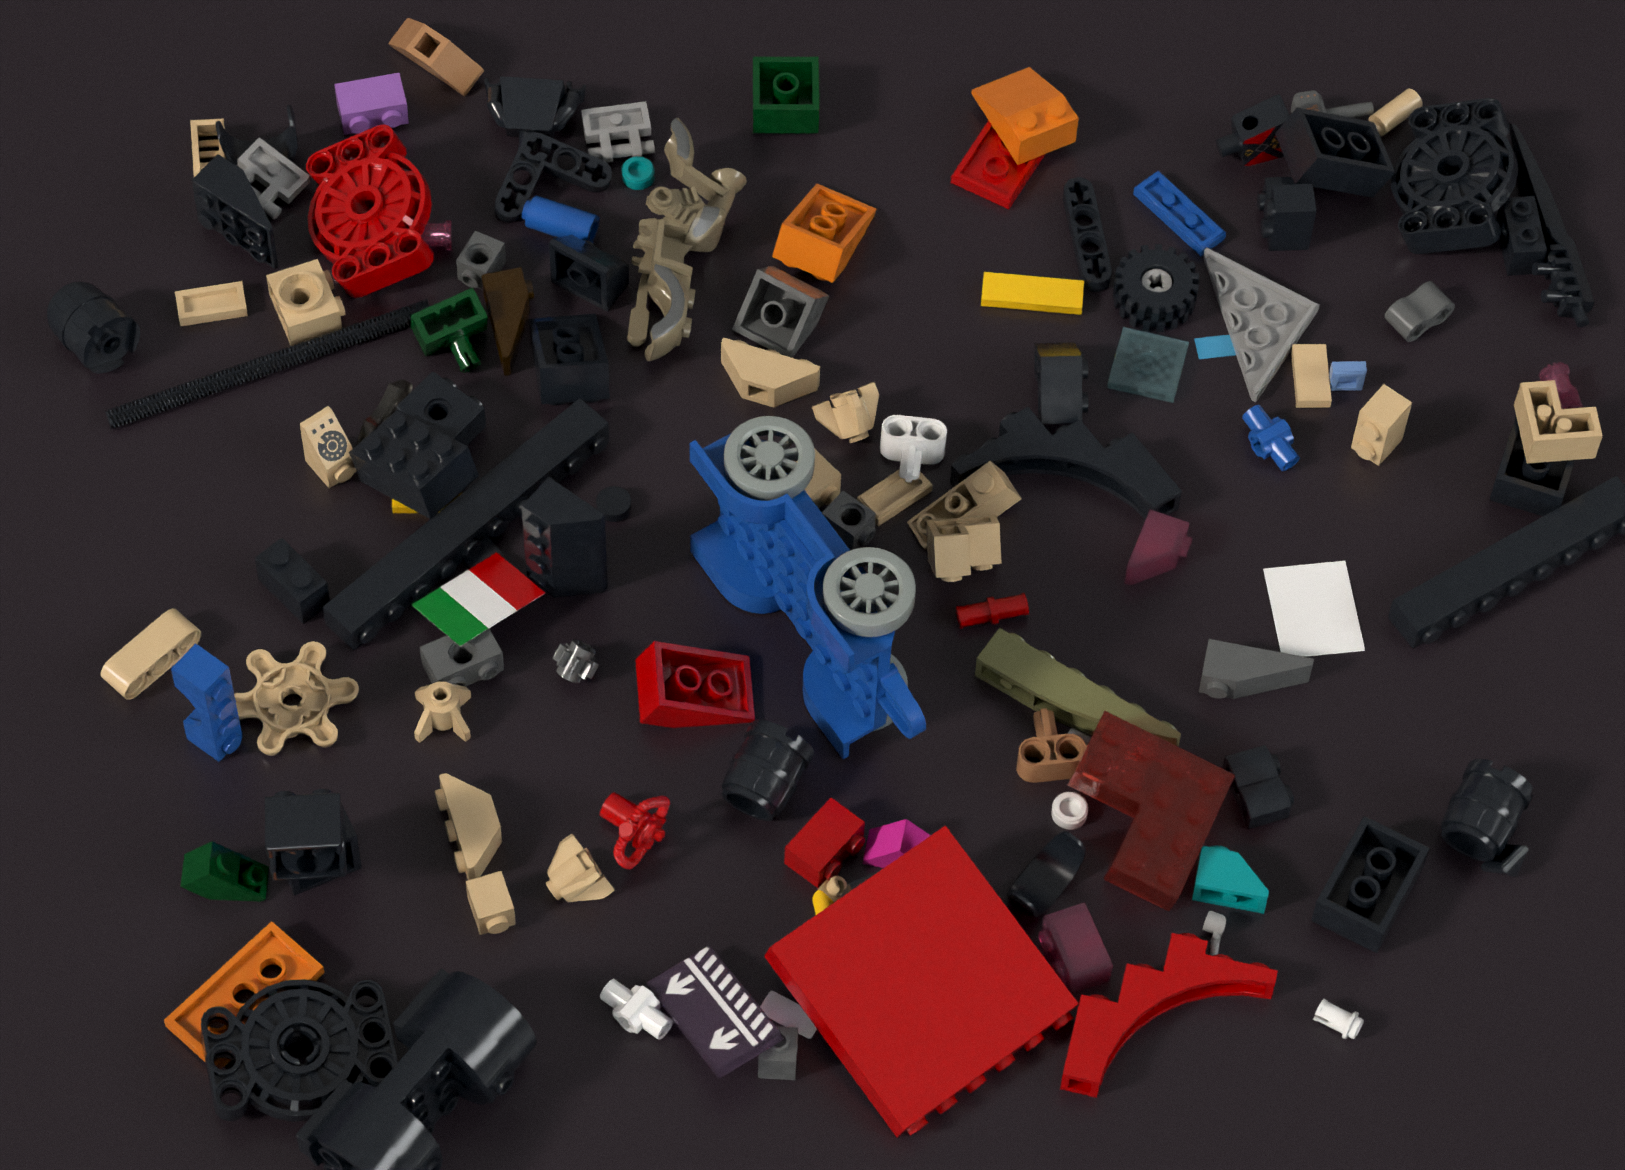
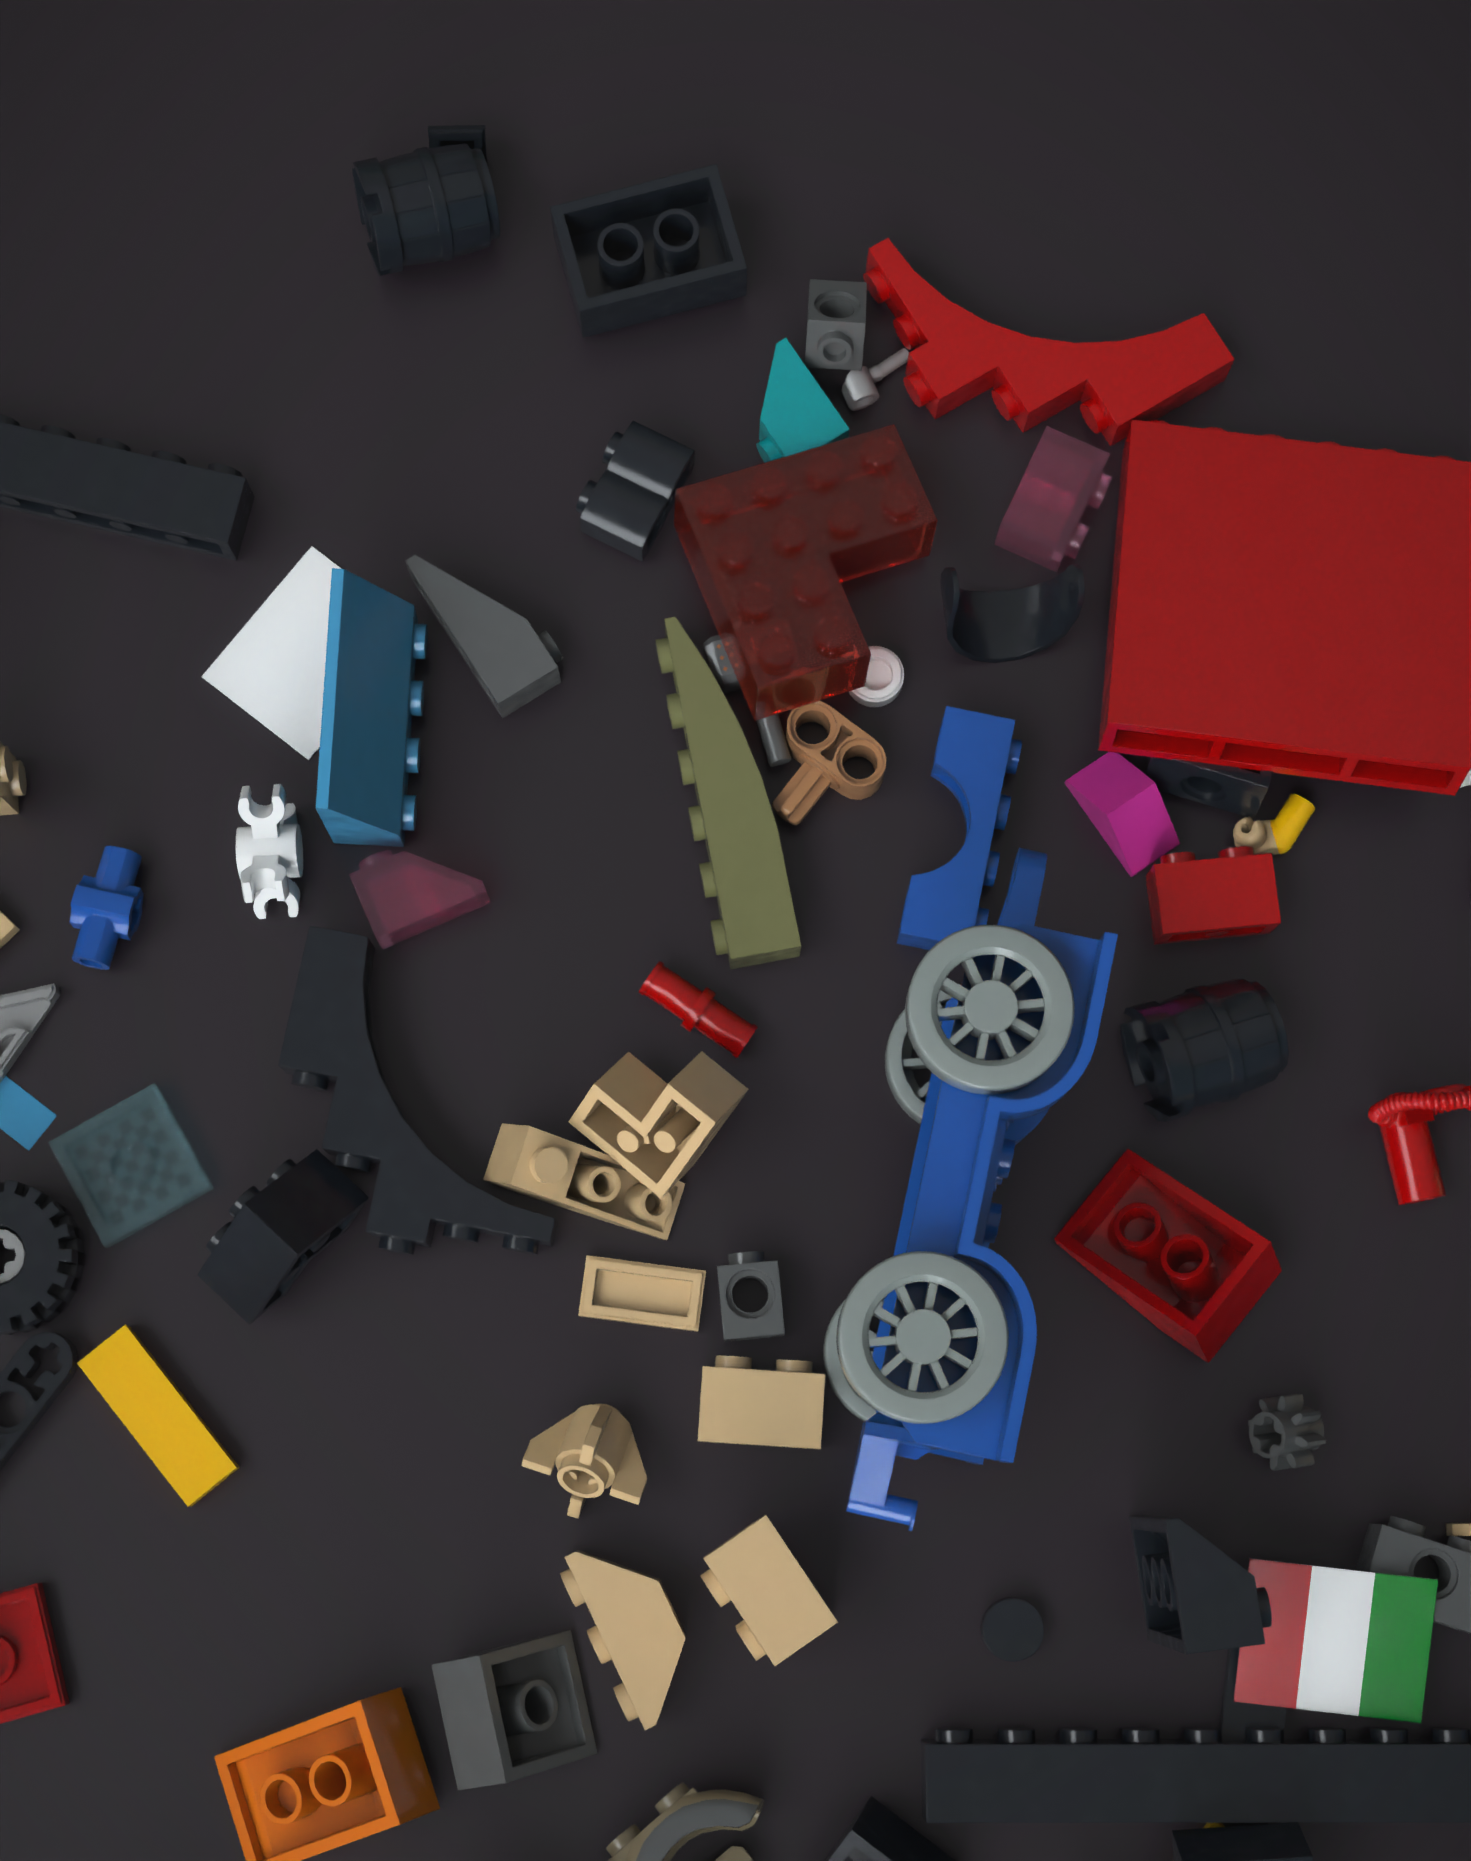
camera: 135 degrees left, 20 degrees up
white beam [880,415,947,483] -> none
white pin [1313,999,1364,1039] -> none
none -> white pin [236,784,303,919]
none -> dark azure slope [316,568,428,847]
none -> tan brick [700,1514,838,1666]
none -> dark grey brick [805,279,867,371]
none -> blue arch [897,706,1022,950]

